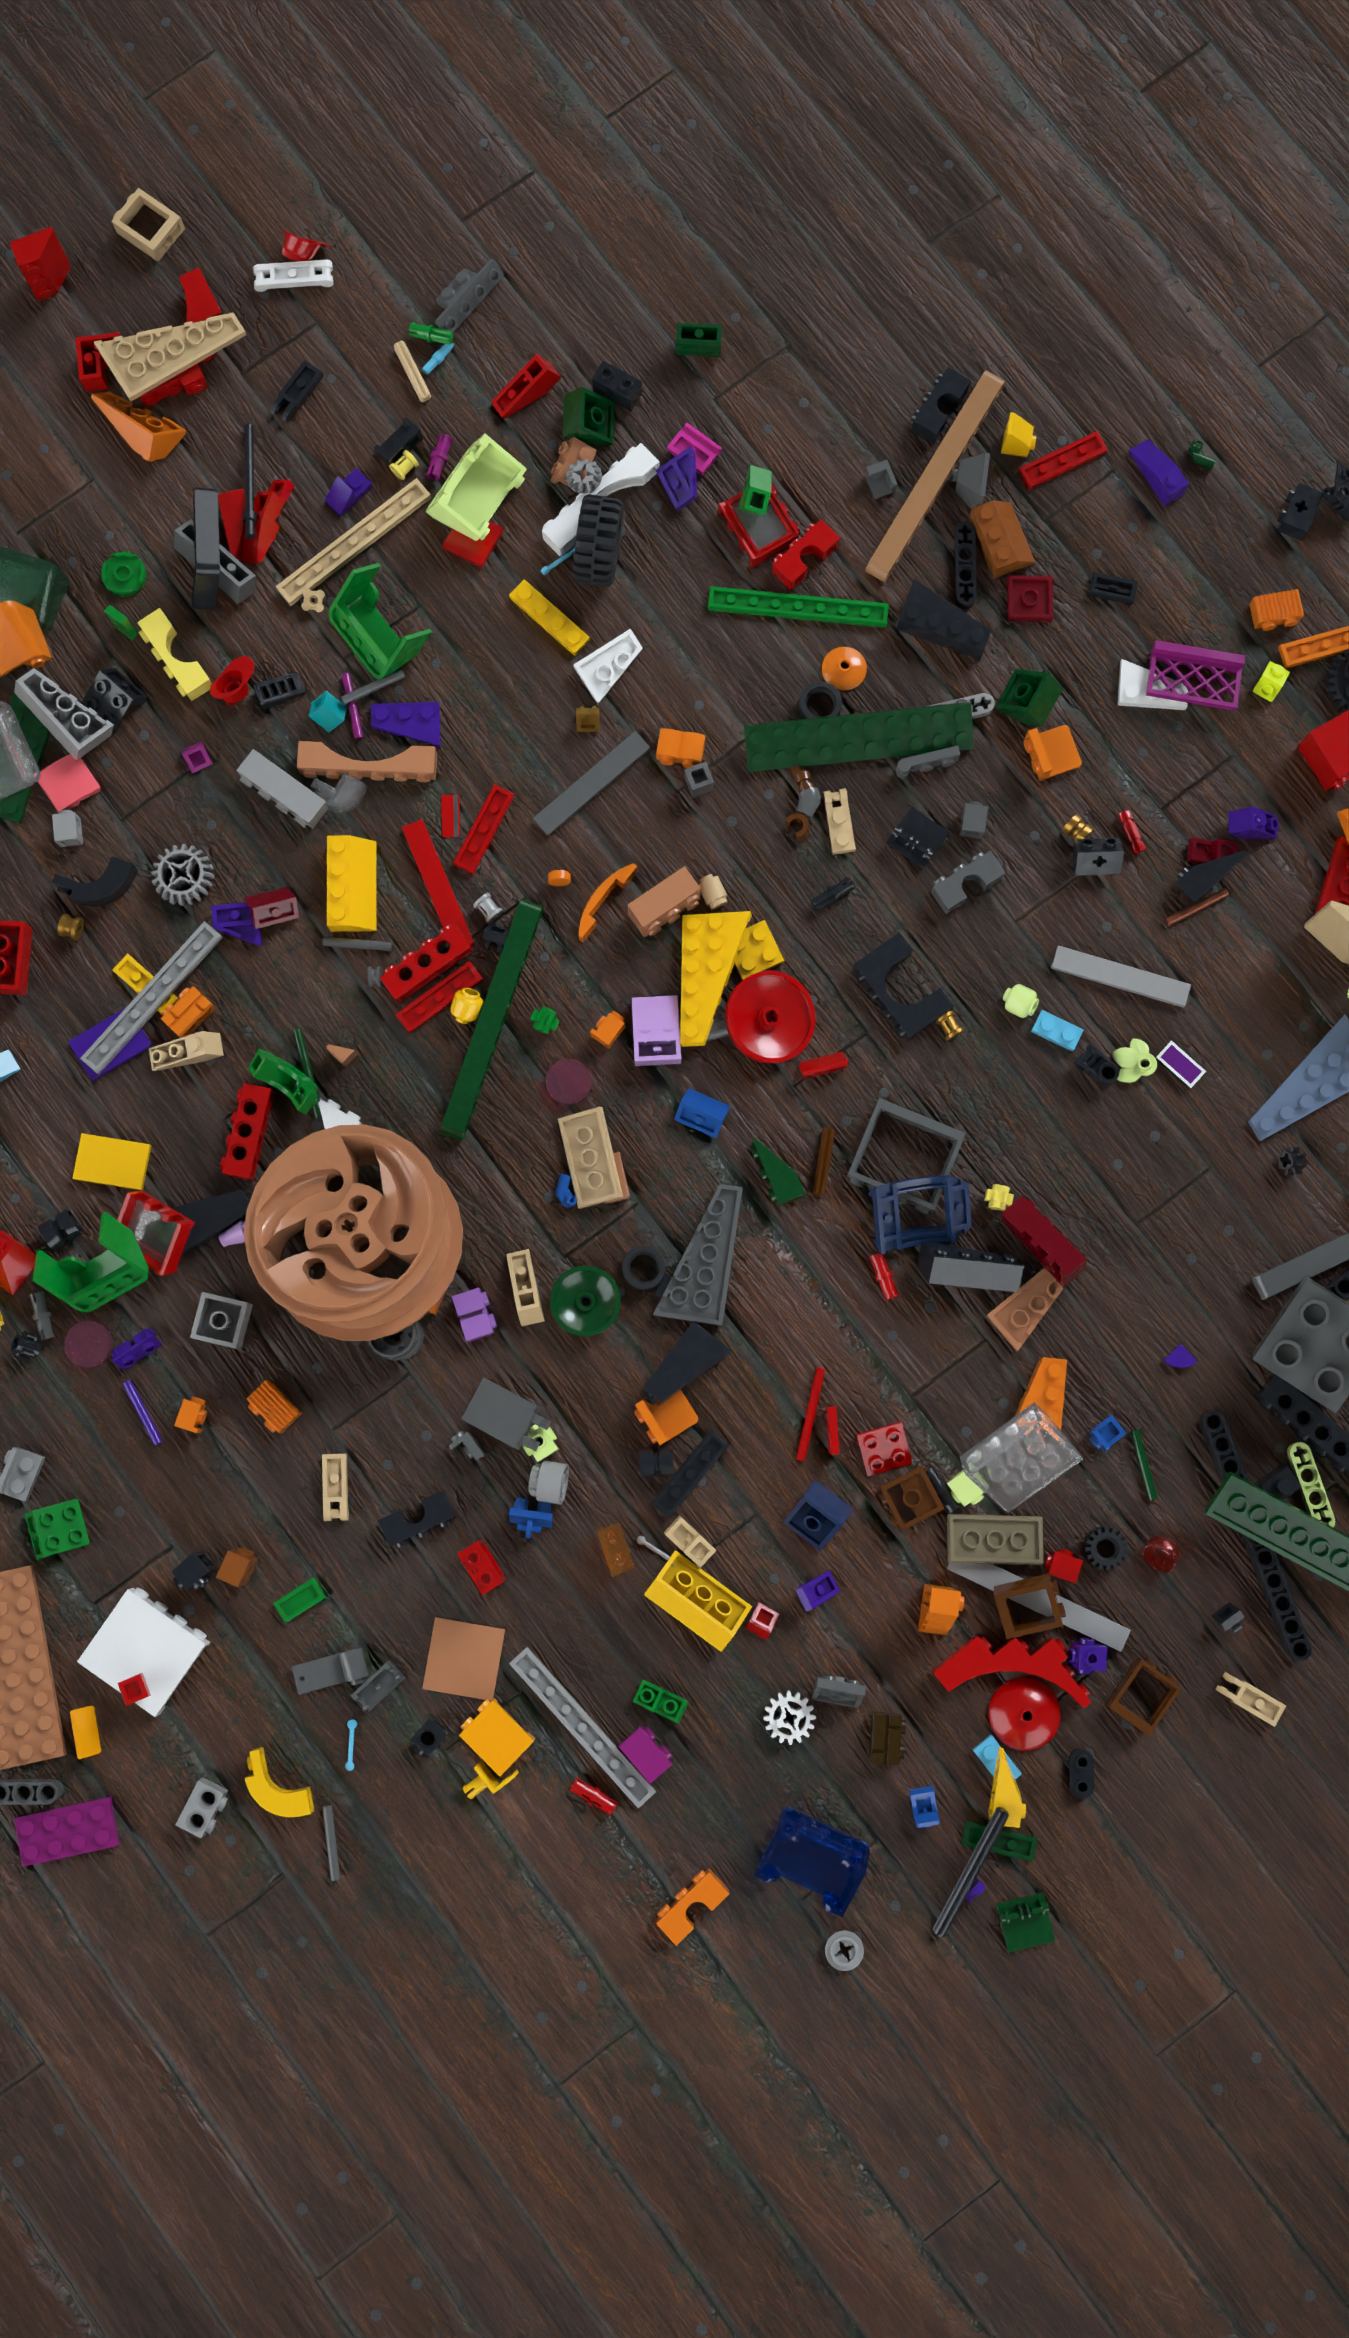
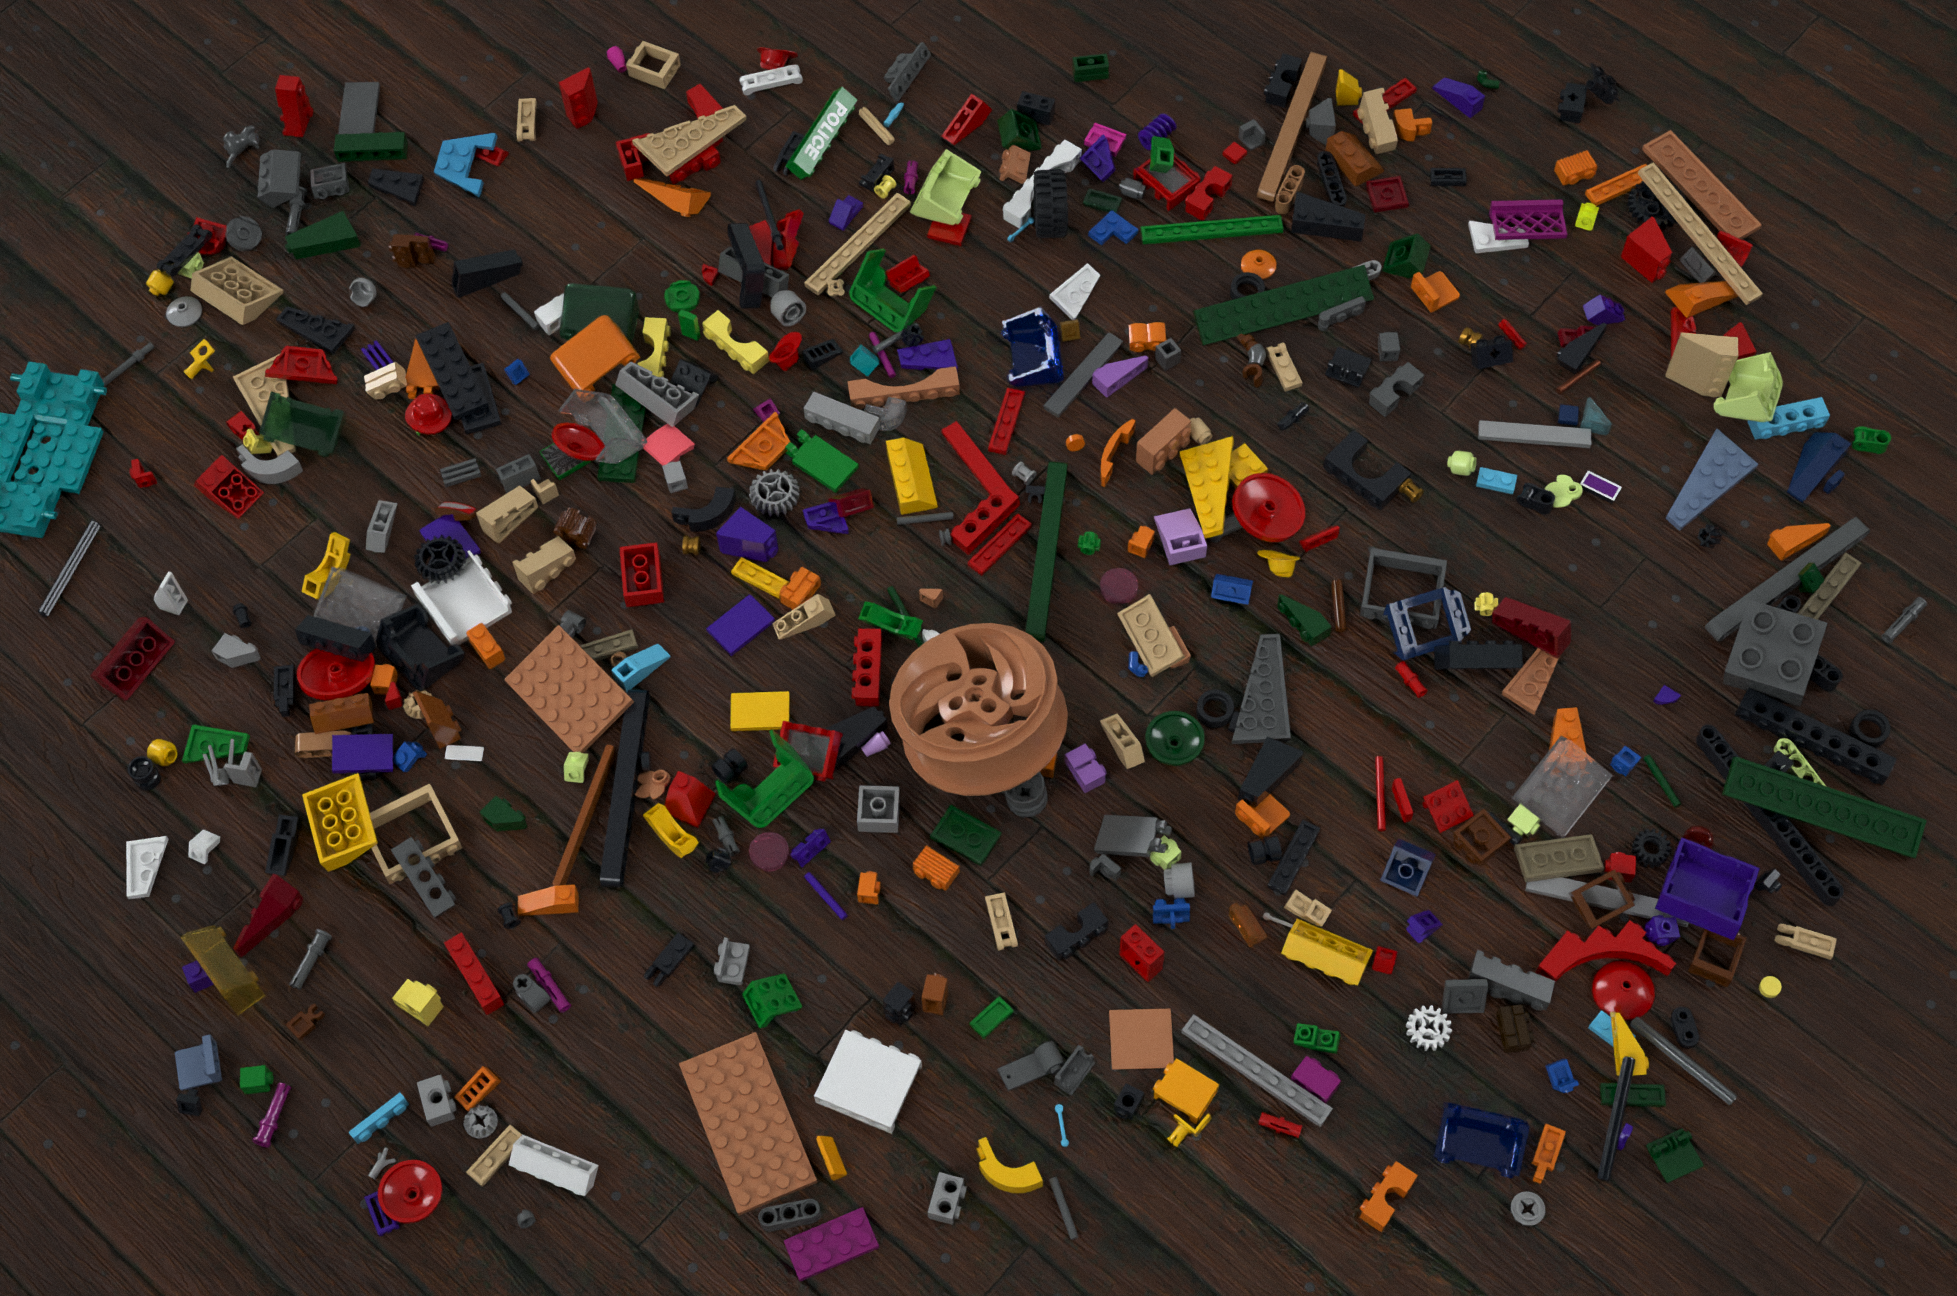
camera: 10 degrees left, 20 degrees down
light grey tile [80,921,223,1074] -> none
red tile [117,1673,151,1706] -> none
green axle [409,322,454,344] -> none
red sticker [441,795,460,838] -> none
yellow head [450,988,483,1024] -> none
yellow plate [509,579,590,656] -> none
light grey gear [566,458,602,493] -> none
orange wedge [918,1584,964,1636] -> none
none -> dark pink cone [607,46,627,73]
none -> light yellow arch [637,317,671,377]
none -> red tile [702,264,720,286]
none -> dark purple slope [716,507,778,562]
none -> orange wing [727,412,790,471]
none -> light grey piece [770,290,806,326]
none -> brick [785,87,857,180]
none -> green tile [785,429,859,493]
none -> red bracket [886,255,930,293]
none -> black gear [901,325,924,347]
none -> dark green tile [930,805,1002,866]
none -> clear blue windscreen [1001,307,1064,387]
none -> clear green tile [1083,188,1122,214]
none -> blue plate [1088,210,1138,245]
none -> medium lavender slope [1092,356,1148,398]
none -> dark grey brick [1119,177,1146,199]
none -> dark purple piece [1138,114,1177,150]
none -> red tile [1222,141,1247,165]
none -> yellow piece [1257,550,1300,577]
none -> medium nougat beam [1275,165,1305,215]
none -> tan wedge [1357,88,1398,154]
none -> orange brick [1392,108,1432,141]
none -> dark grey wedge [1467,950,1555,1010]
none -> orange plate [1532,1124,1566,1184]
none -> dark blue tile [1558,404,1579,425]
none -> clear light blue slope [1580,397,1612,435]
none -> dark grey axle [1630,1017,1737,1105]
none -> dark purple tile [1655,837,1760,940]
none -> light yellow tile [1759,976,1782,998]

